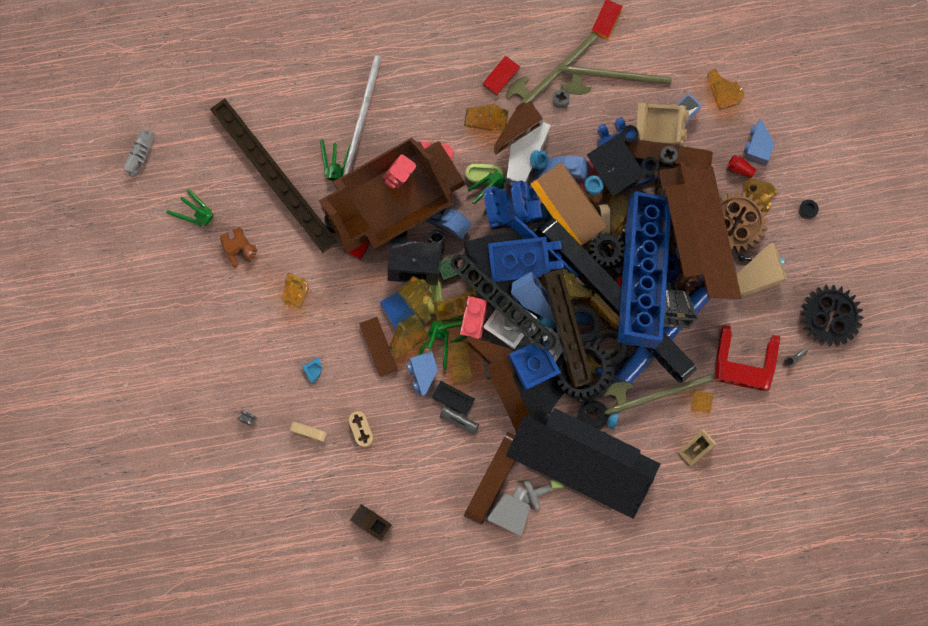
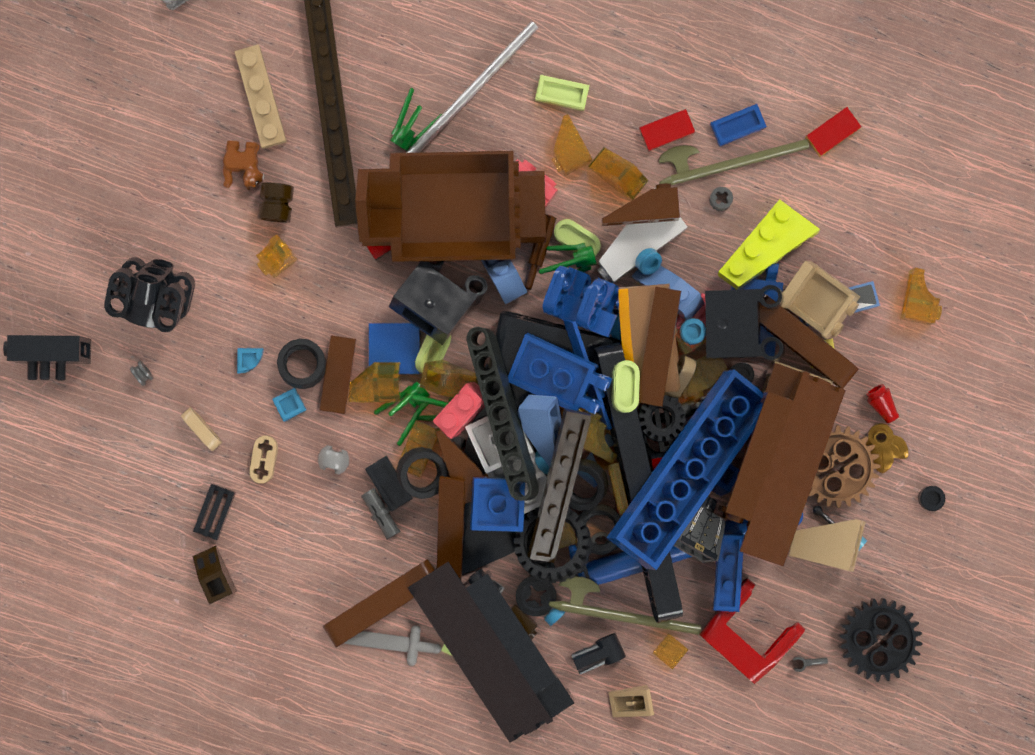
camera: 35 degrees right, 10 degrees up
green plant [166,189,214,227] -> none
coral brick [383,155,416,189] -> none
clear yellow arch [397,276,432,323] -> none
medium blue slope [406,351,438,397] -> none
tile [439,256,459,281] -> none
light grey torso [487,486,530,536] -> none
olive piece [559,66,672,95] -> none
dark grey bush [660,146,678,165] -> none
medium blue slope [743,120,775,166] -> none
none -> black piece [3,335,91,381]
none -> black piece [104,257,195,333]
none -> black tile [193,484,236,540]
none -> tan plate [235,44,287,149]
none -> dark brown wheel [258,182,294,223]
none -> dark azure tile [272,388,307,422]
none -> black tyre [277,338,326,389]
none -> light grey piece [318,445,349,475]
none -> black tyre [396,447,448,499]
none -> reddish brown axle [525,214,557,290]
none -> yellowish green tile [535,75,590,111]
none -> clear yellow slope [551,114,592,176]
none -> black piece [571,633,626,675]
none -> yellowish green tile [611,360,640,413]
none -> reddish brown piece [639,287,682,407]
none -> blue tile [710,104,767,147]
none -> blue tile [713,533,745,612]
none -> neon yellow wing [717,199,820,290]

